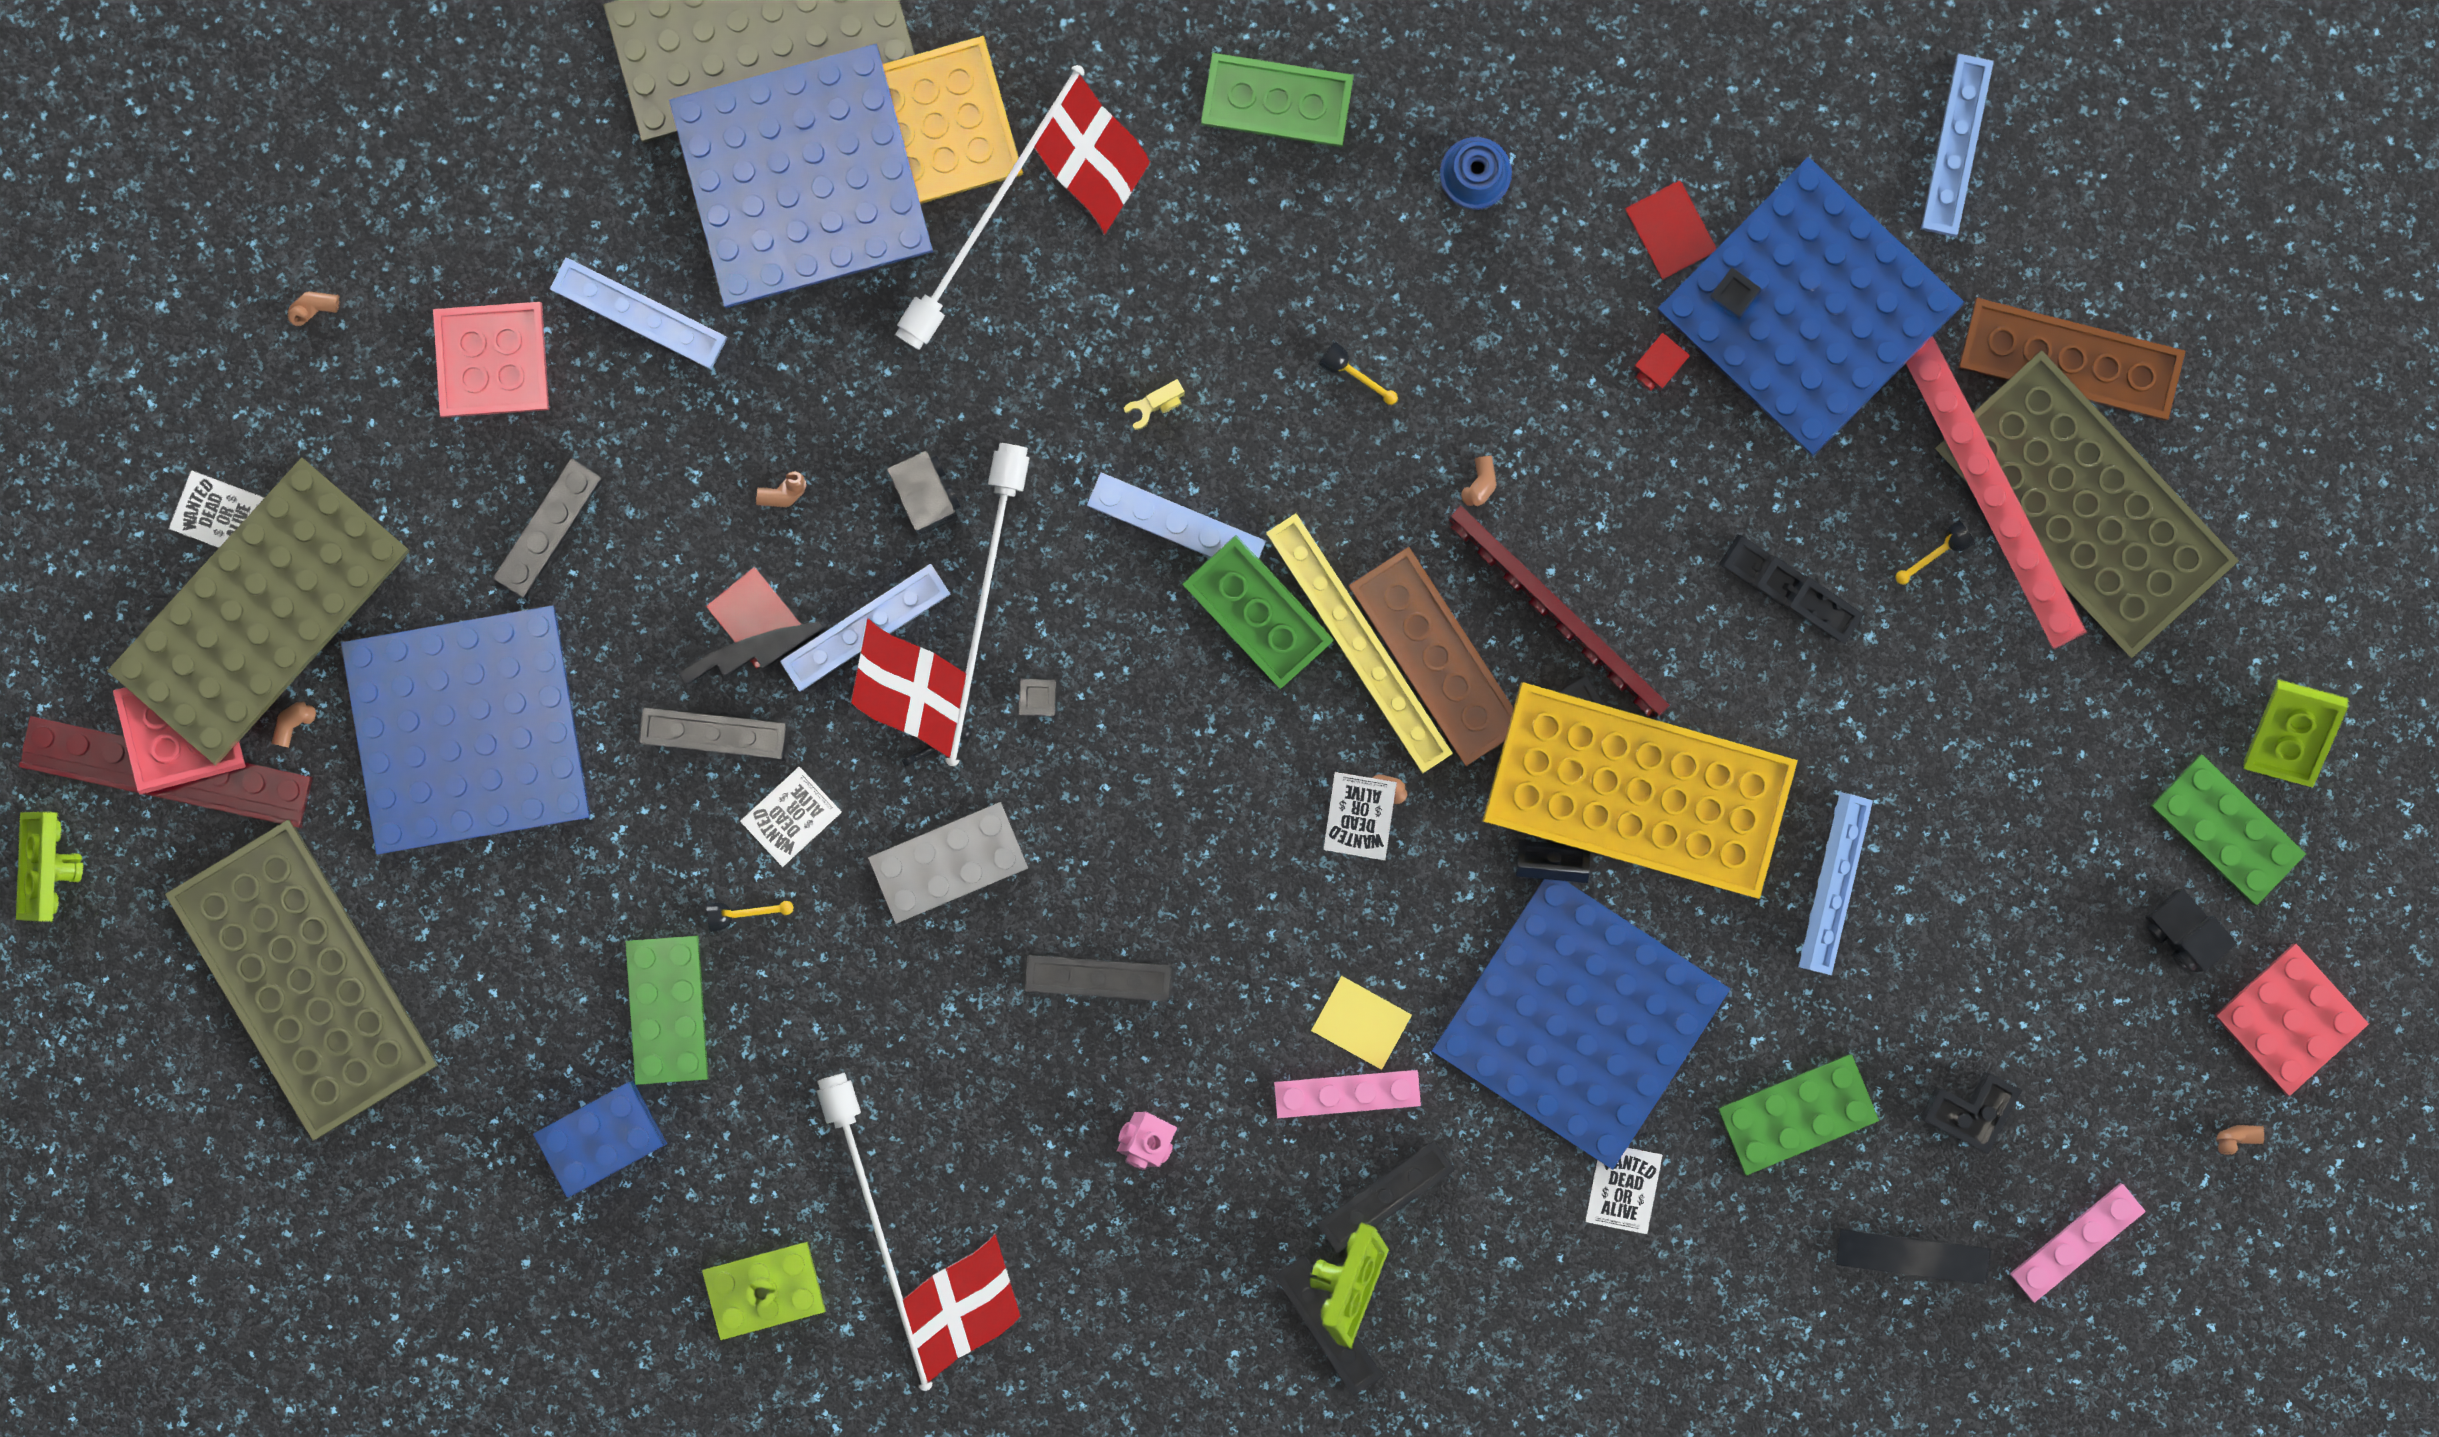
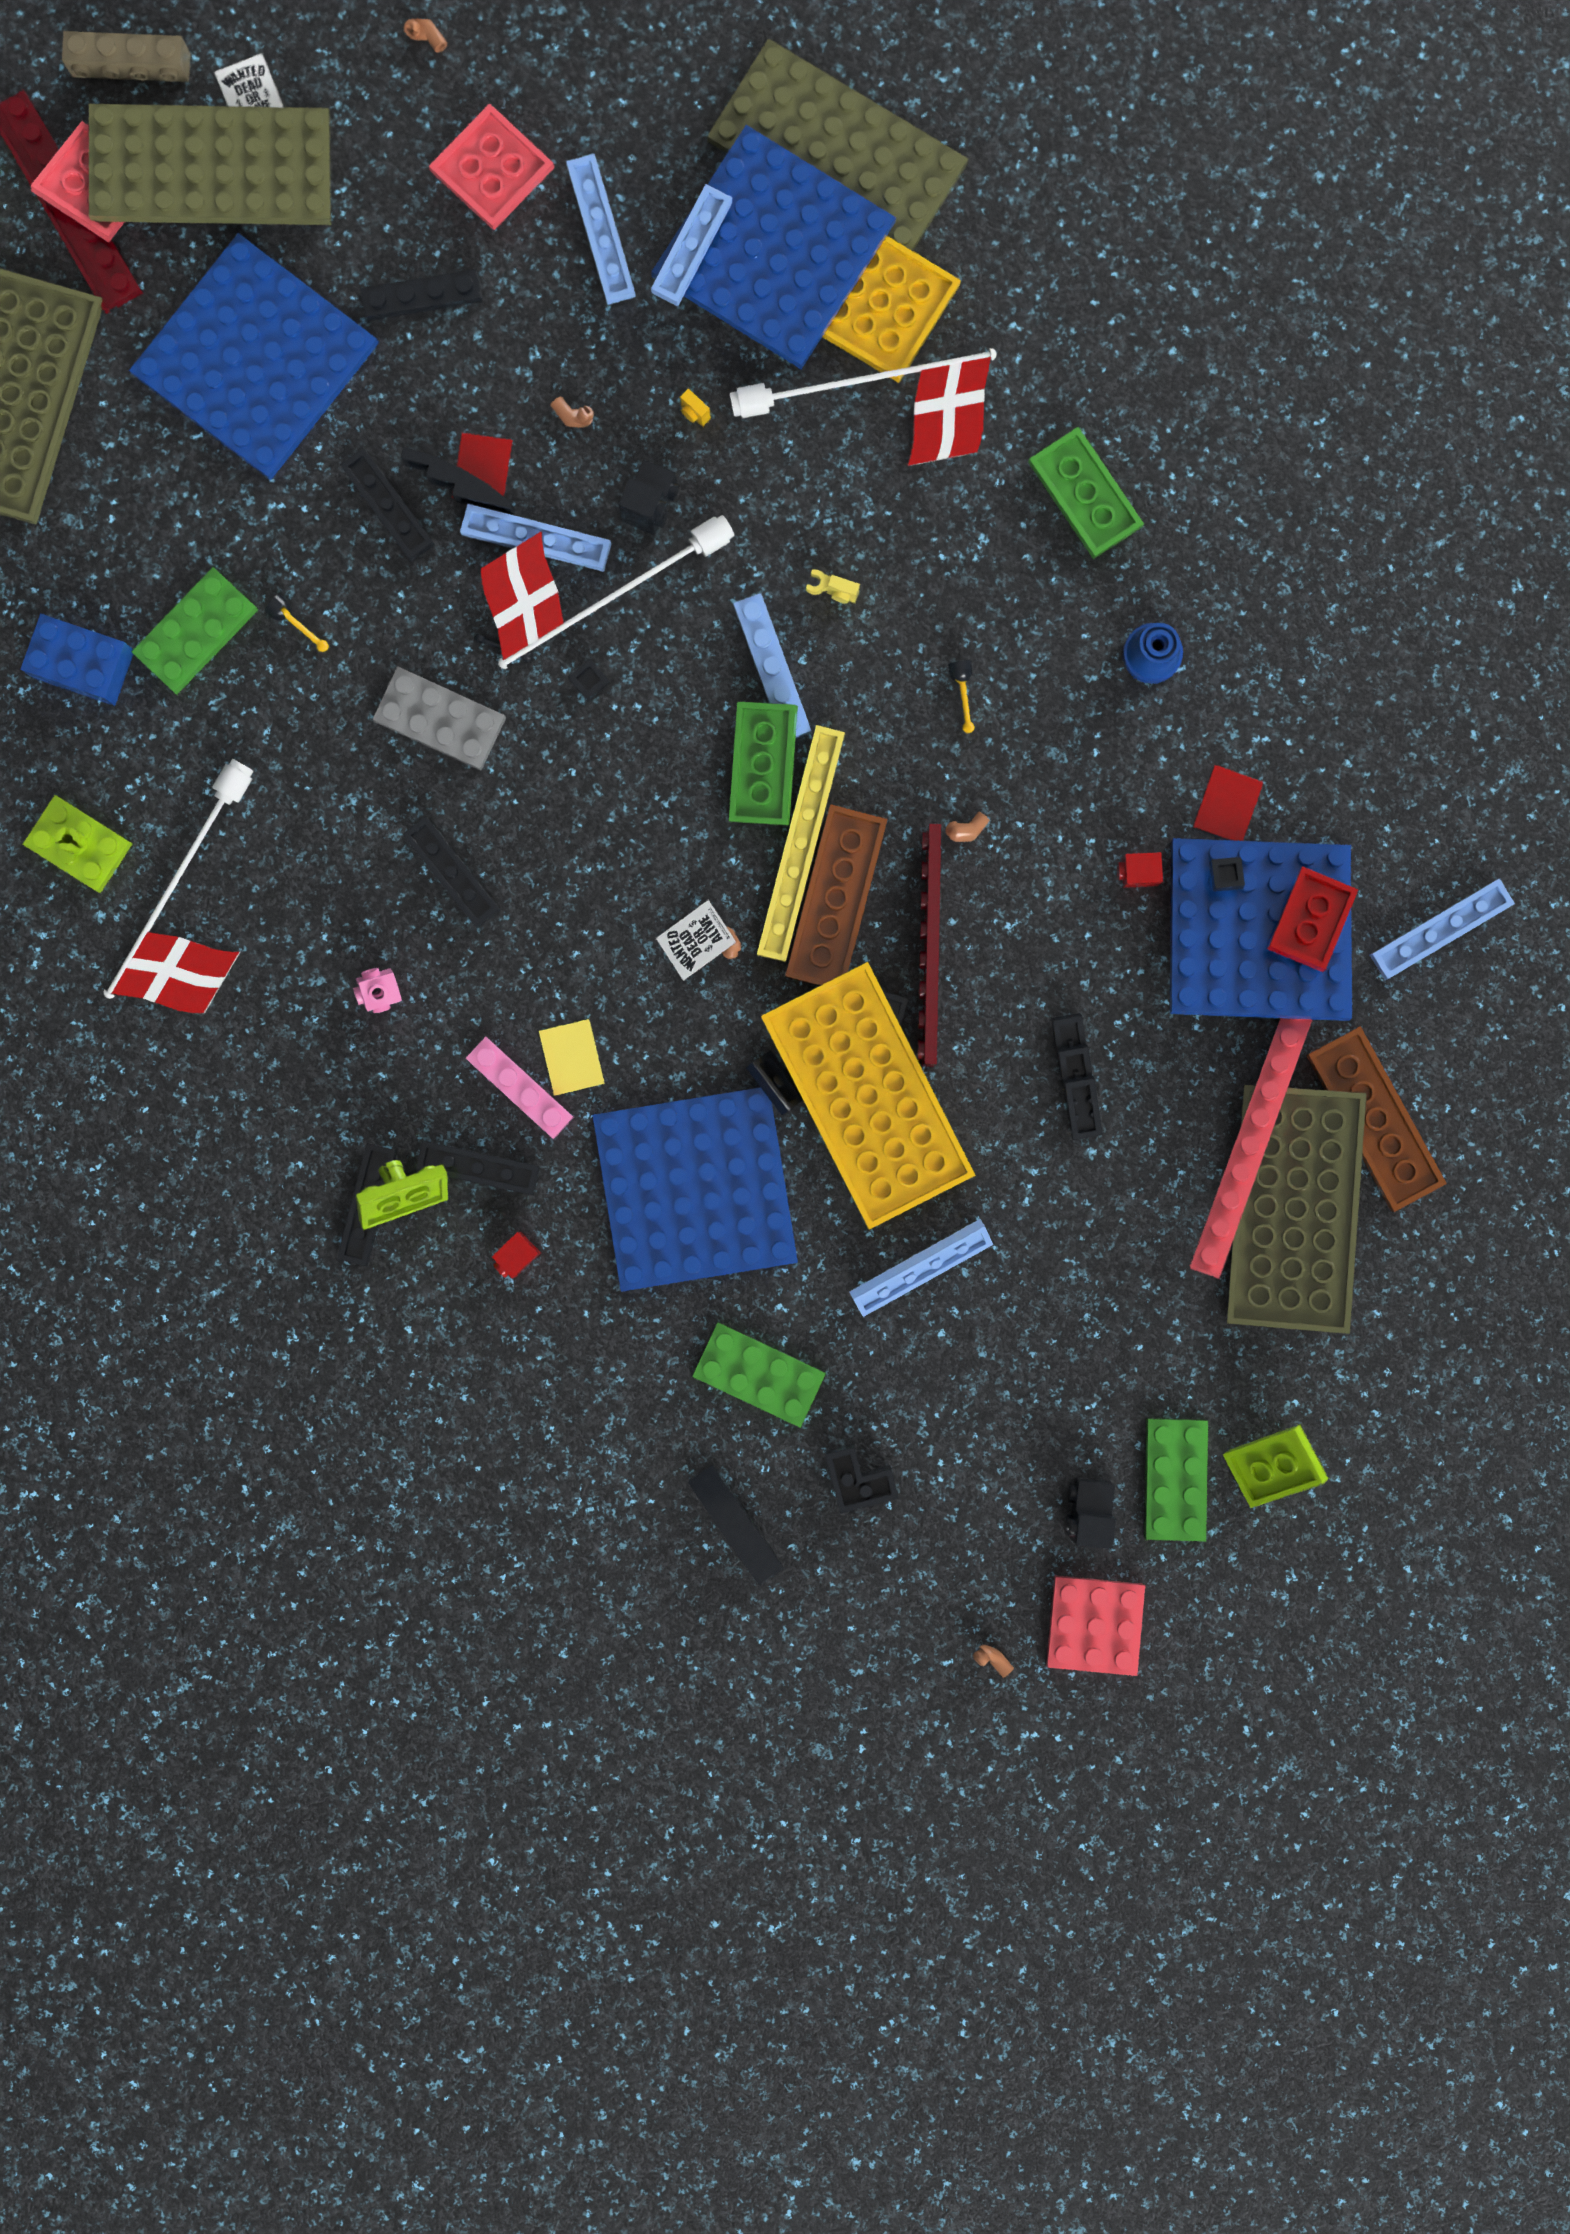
camera: 45 degrees right, 0 degrees up
nougat arm [271,702,316,748] -> none
white sticker [740,767,841,867] -> none
white sticker [1585,1148,1662,1234] -> none
hinge [1896,520,1976,585] -> none
bright pink plate [2010,1183,2146,1303] -> none
none -> dark tan brick [62,31,190,82]
none -> red brick [492,1232,541,1279]
none -> light blue plate [651,184,732,306]
none -> yellow plate [680,389,711,427]
none -> red plate [1267,866,1358,972]

